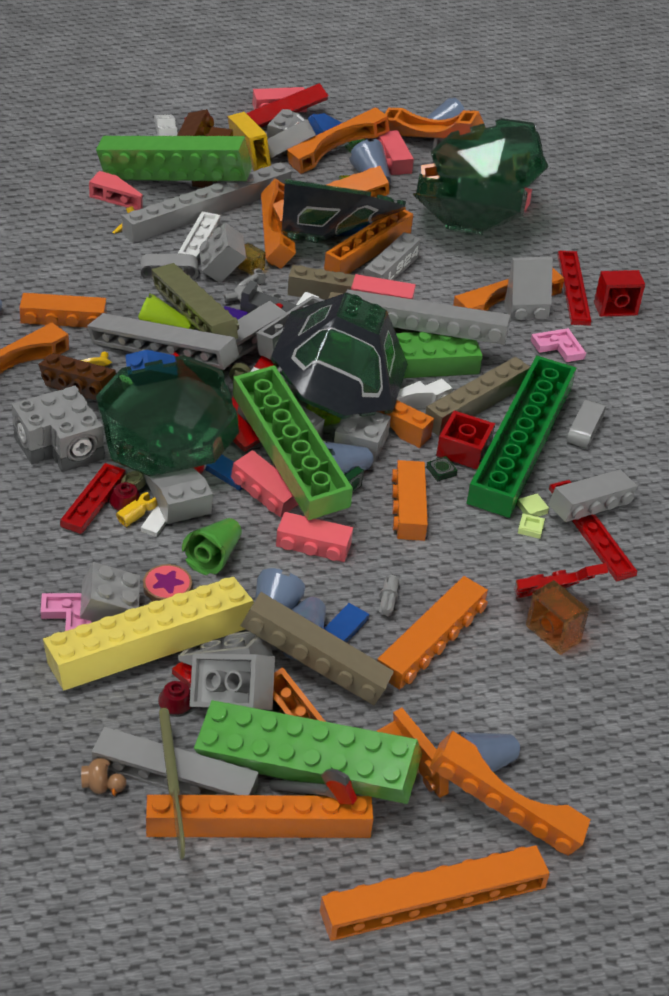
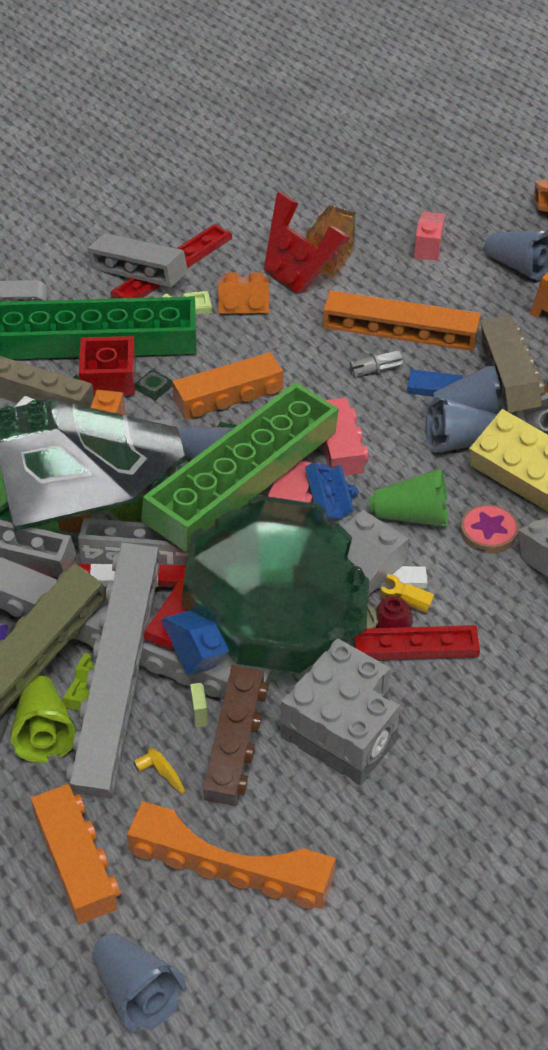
camera: 110 degrees left, 5 degrees up
none -> orange bracket [218,272,269,313]
none -> blue slope [305,463,359,521]
none -> coral slope [414,212,446,261]

